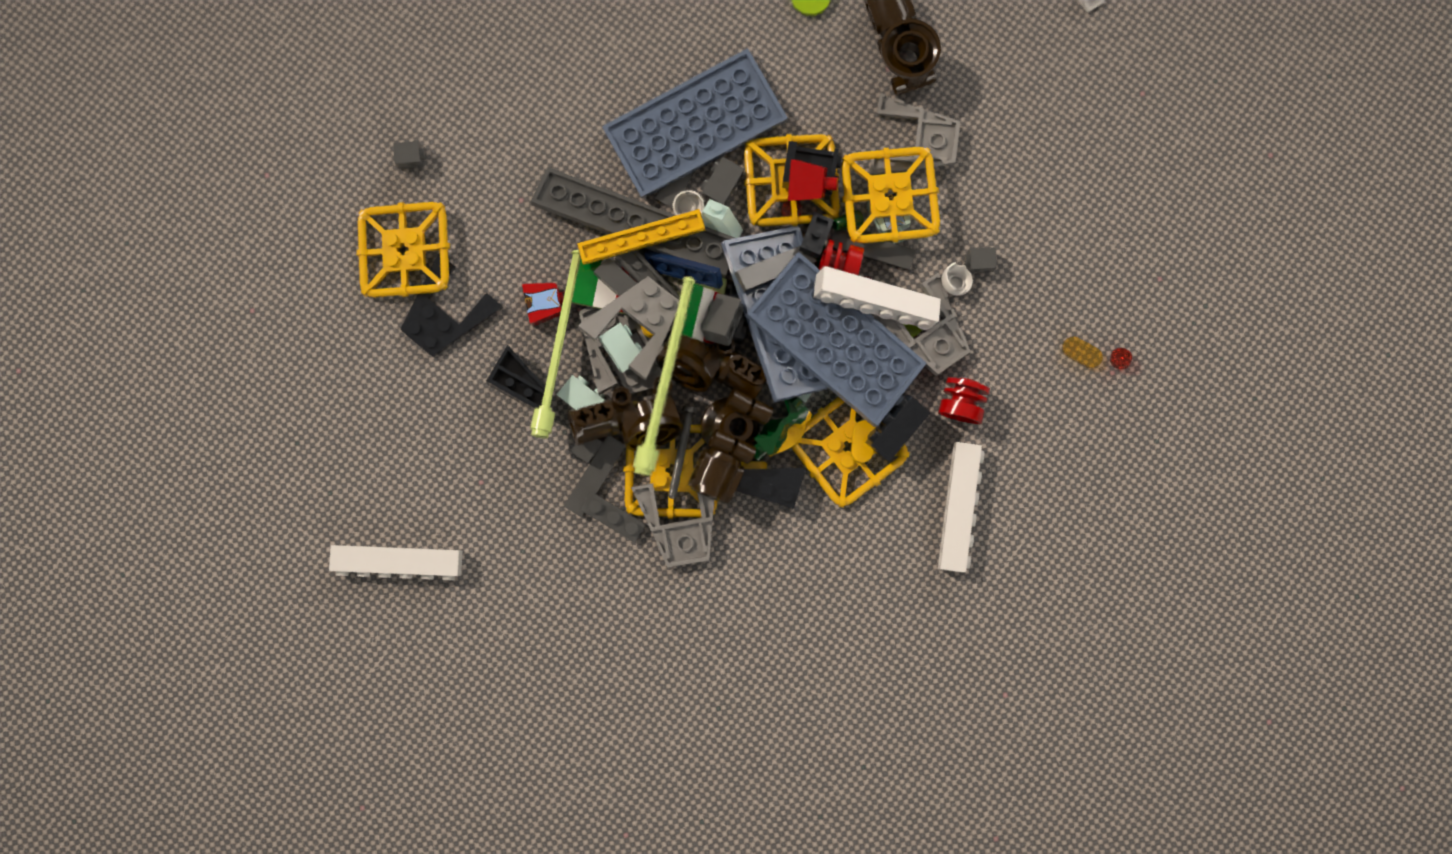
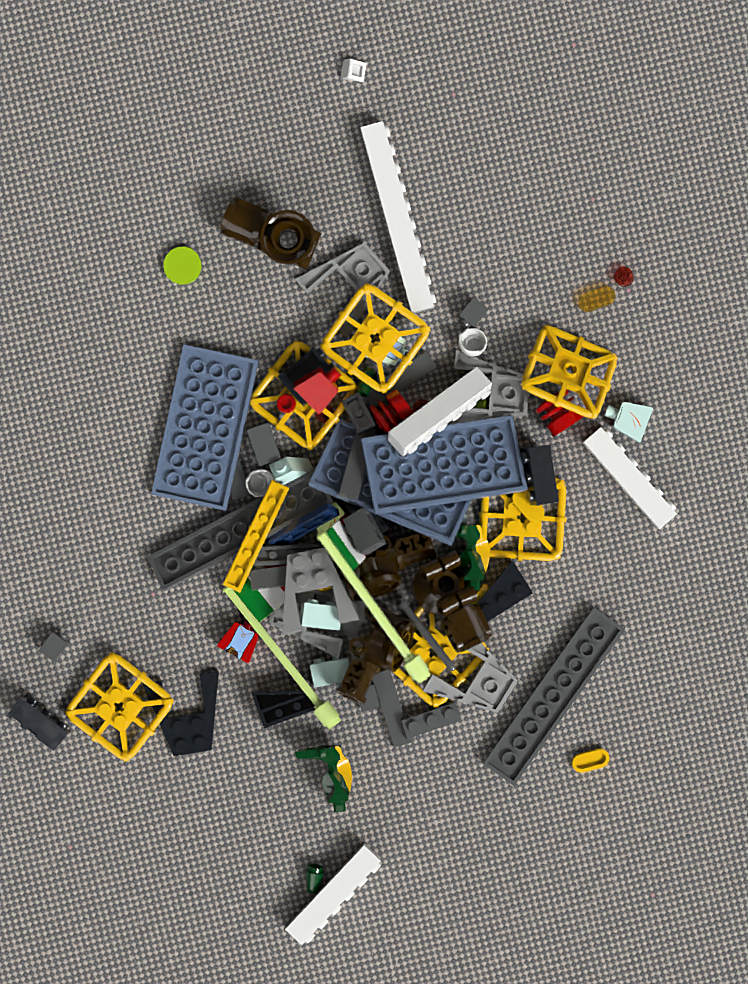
camera: 50 degrees left, 5 degrees up
none -> black wedge [6,695,70,751]
none -> red tile [277,394,296,414]
none -> dark green hips [295,745,352,813]
none -> dark green cone [305,864,324,894]
none -> white brick [361,121,436,313]
none -> dark grey plate [483,607,625,786]
none -> yellow plate [521,324,617,419]
none -> yellow tile [571,748,610,773]
none -> light aqua torso [604,402,653,443]

